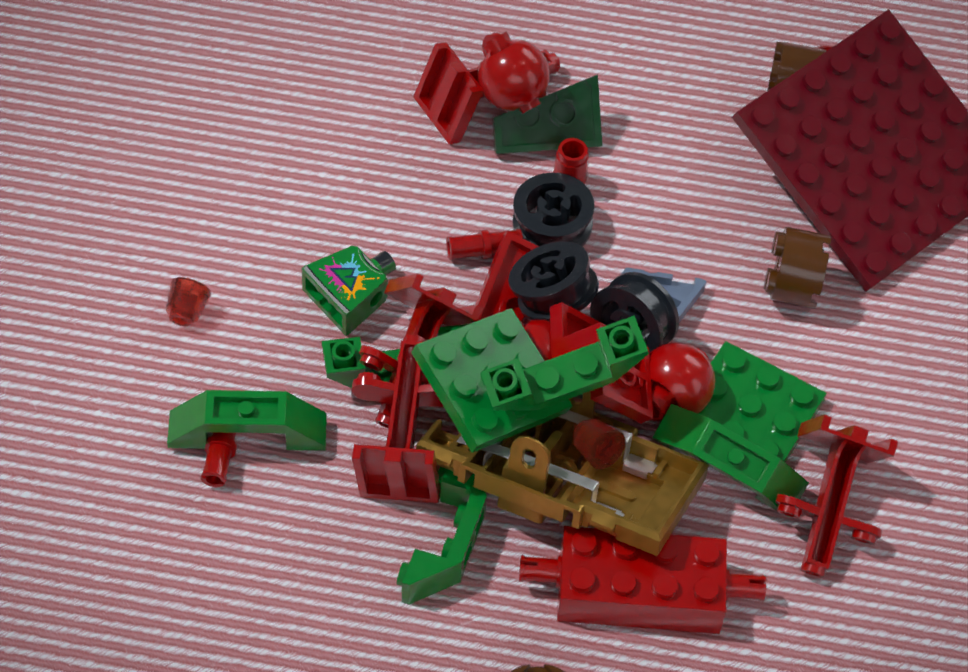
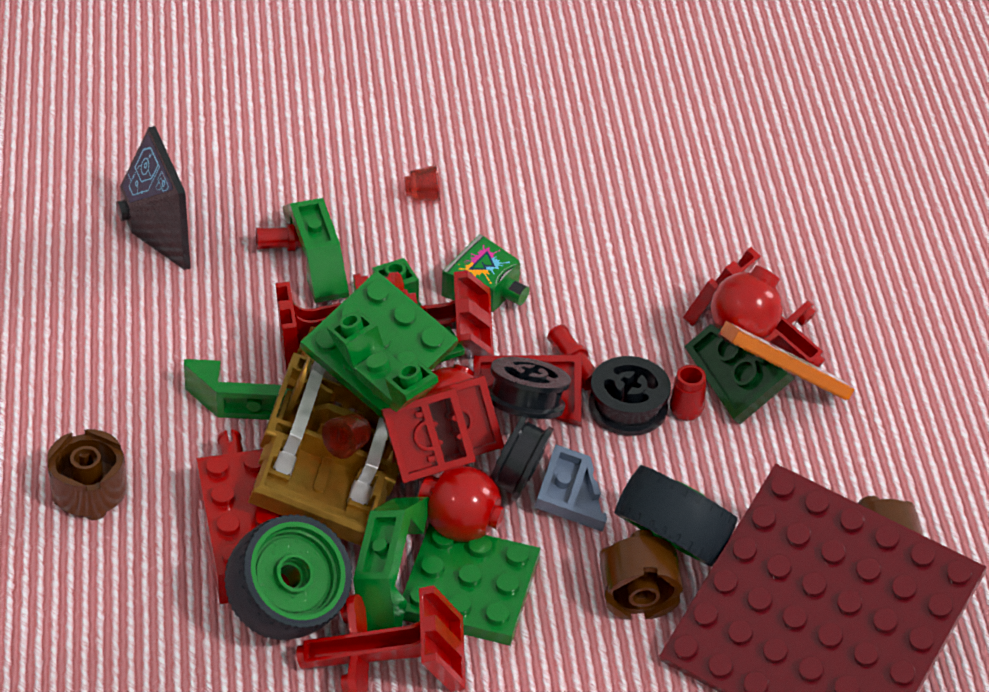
camera: 75 degrees right, 10 degrees down
none -> black slope [116,126,191,270]
none -> wheel [224,515,352,640]
none -> black wheel [614,465,738,567]
none -> orange tile [720,321,855,401]

